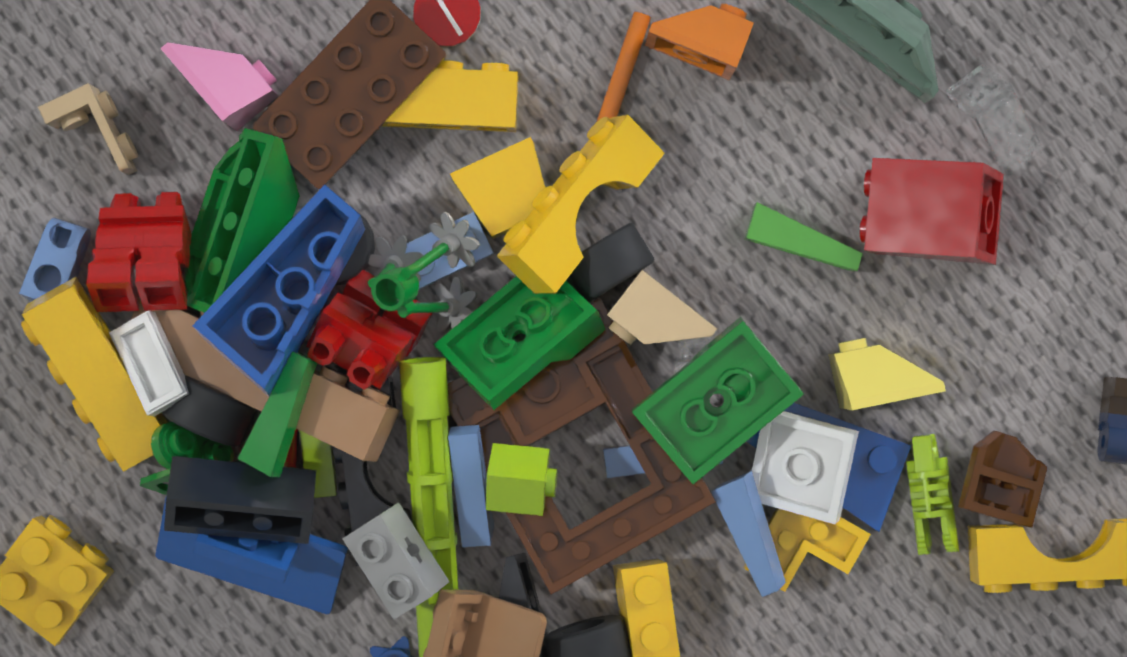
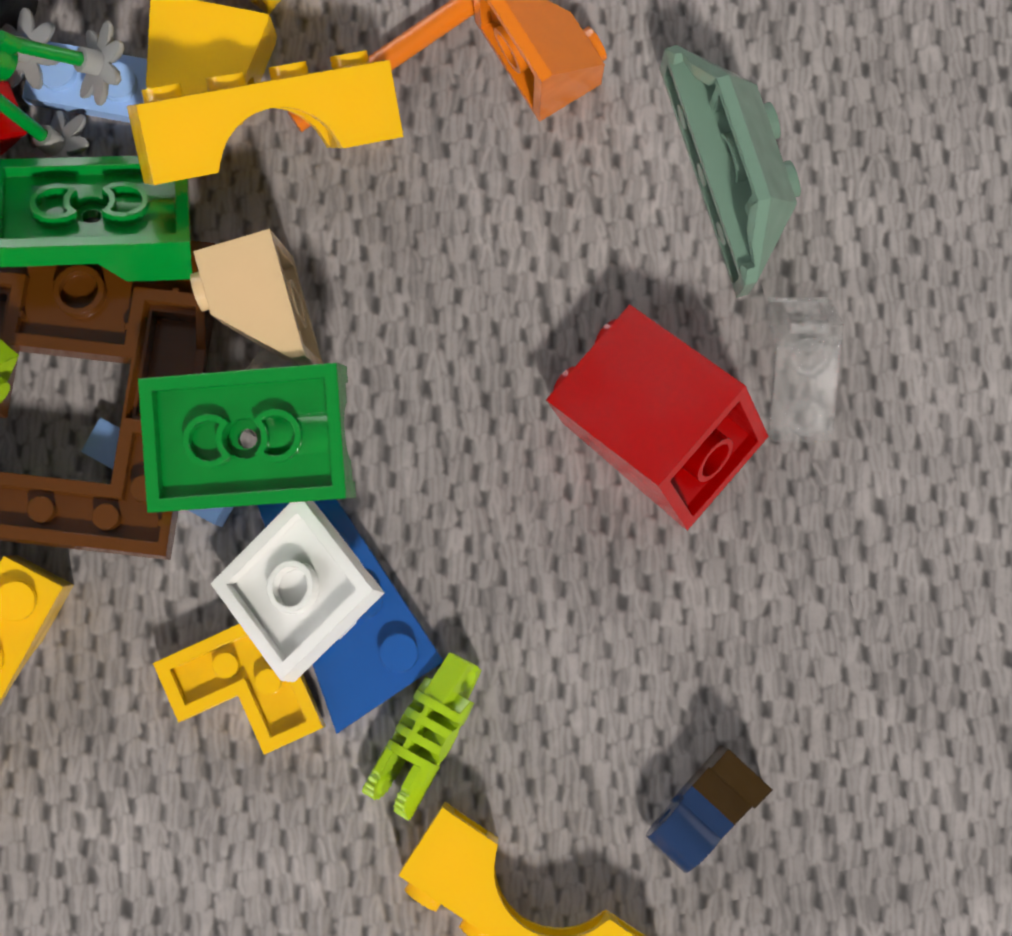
camera: 40 degrees right, 5 degrees down
black tyre [569,223,654,302] -> none
medium blue piece [711,470,786,597] -> none
bright green piece [744,202,863,272] -> none
light yellow slope [828,338,946,410] -> none
reddish brown slope [958,431,1047,528] -> none

